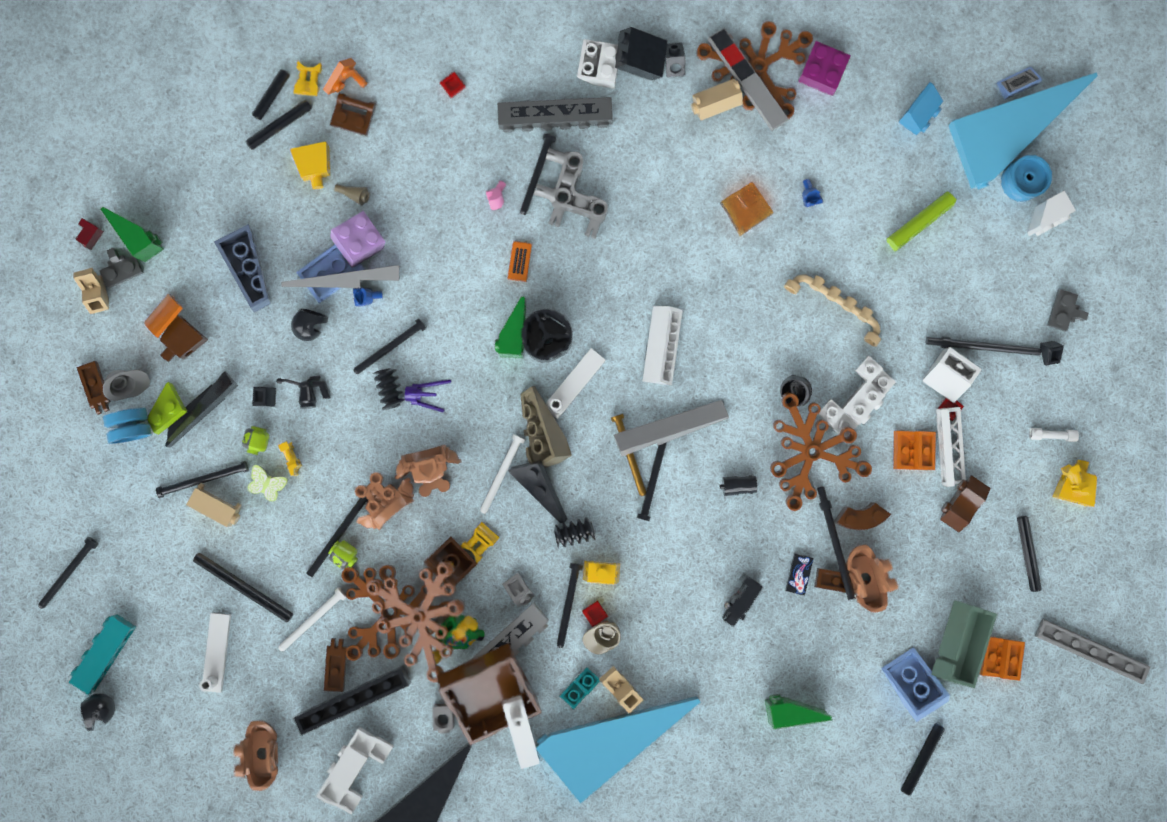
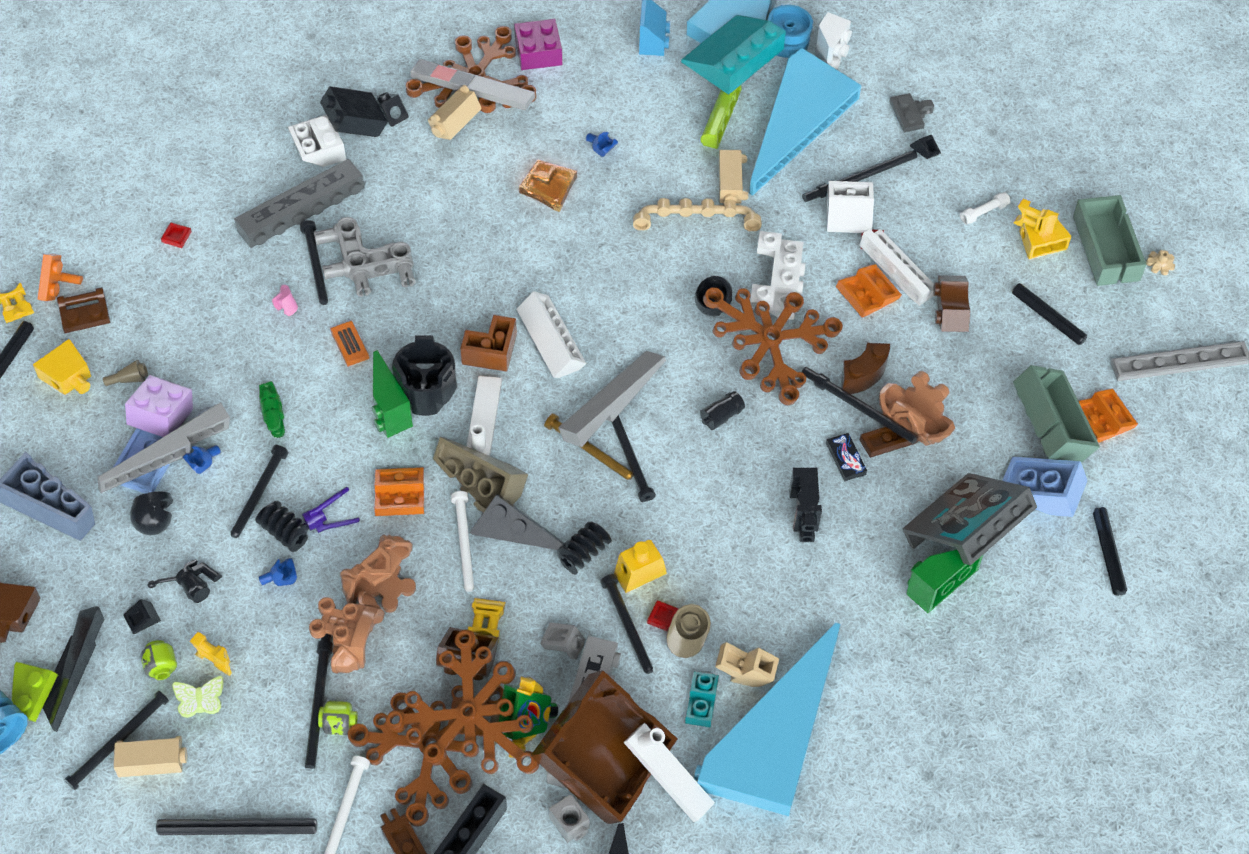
camera: 35 degrees left, 30 degrees down
none -> green hinge [259,381,285,438]
none -> blue piece [259,558,297,586]
none -> orange slope [374,467,424,516]
none -> dark orange brick [460,315,517,372]
none -> teal slope [681,15,786,95]
none -> tan brick [718,150,749,203]
none -> medium azure slope [749,48,861,196]
none -> dark grey panel [902,473,1037,566]
none -> sand green piece [1073,195,1147,286]
none -> tan plant [1146,250,1175,275]

